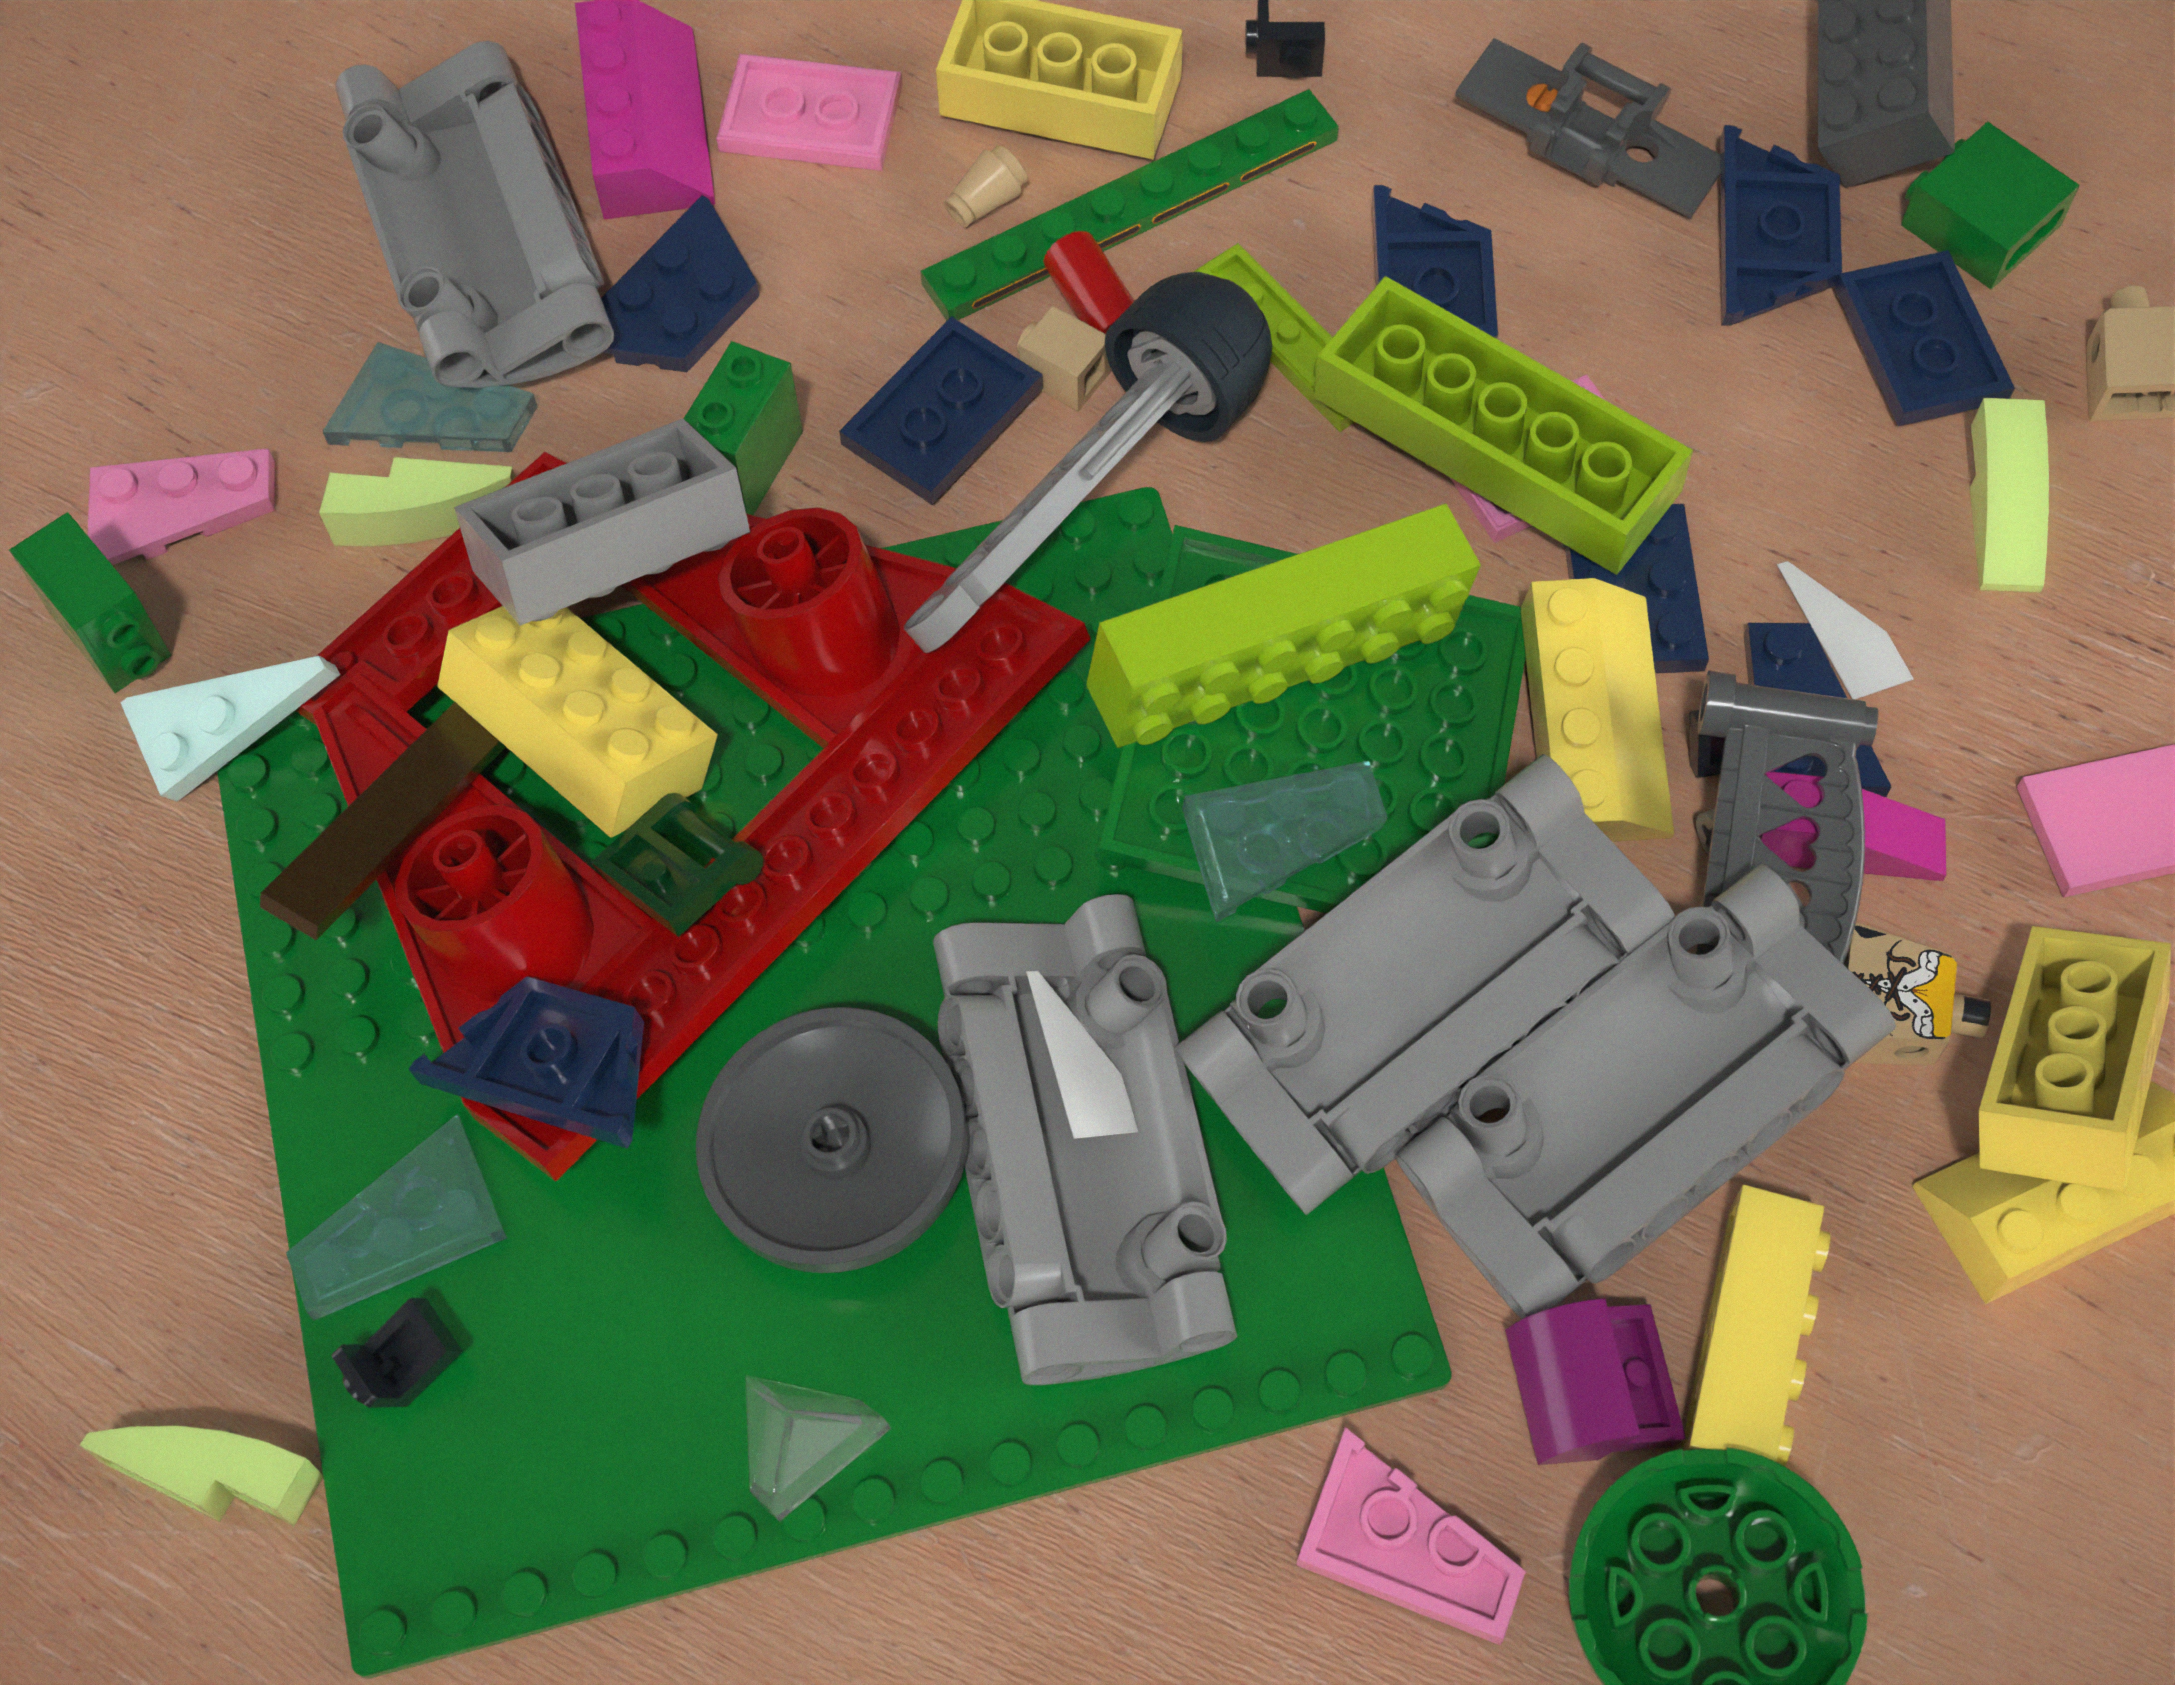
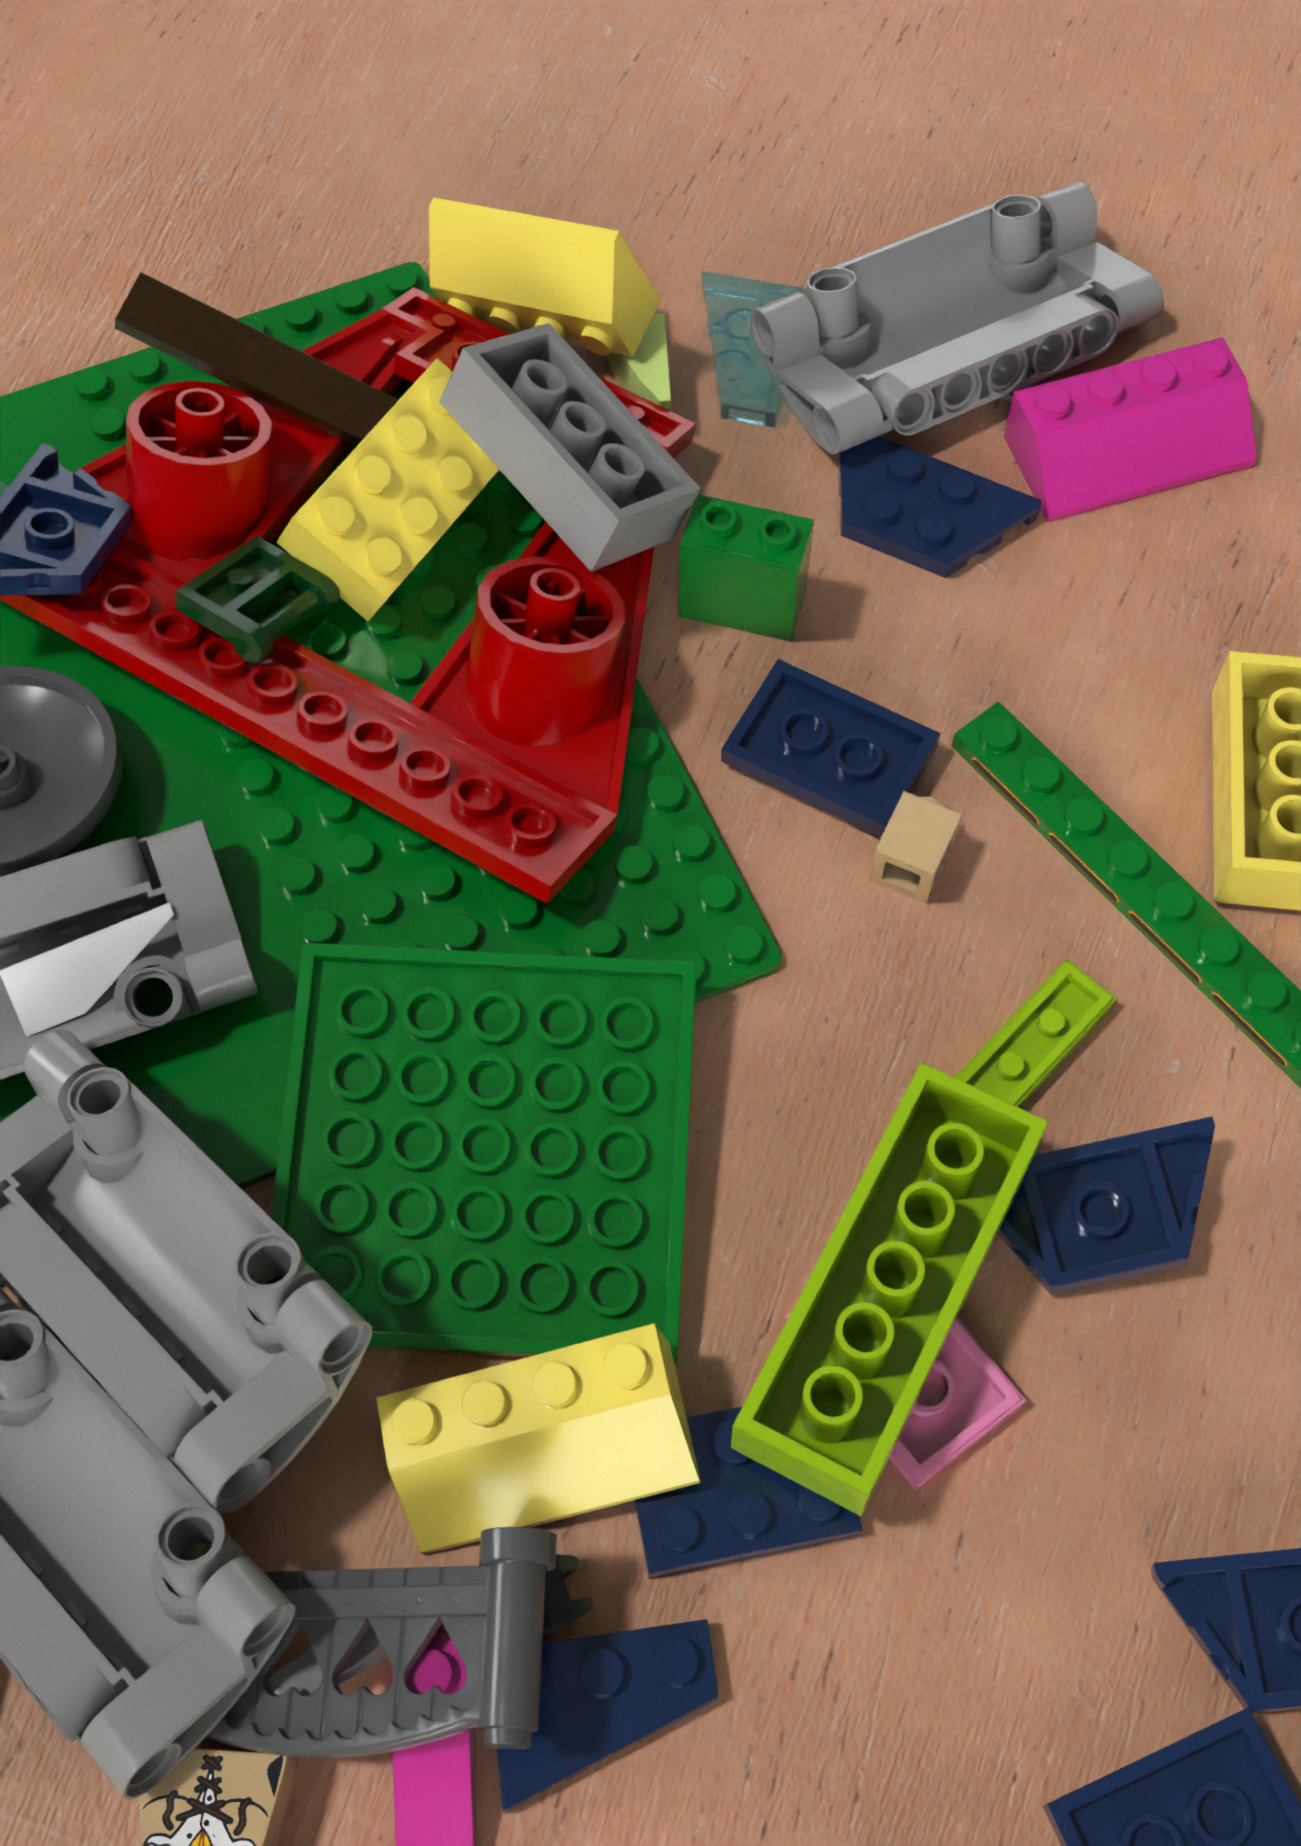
camera: 80 degrees right, 0 degrees up
green piece [9,512,172,693] -> none
bright pink wing [88,448,275,565] -> none
light aqua wing [121,656,340,802] -> none
bright pink tile [716,54,902,171] -> none
piece [904,272,1272,653] -> none
tan cone [943,145,1028,228] -> none
red brick [1044,231,1135,334] -> none
lime brick [1086,503,1481,748] -> none
clear light blue wing [1182,761,1388,923] -> none
white sticker [1777,561,1914,699] -> none
none -> light yellow slope [429,197,661,357]

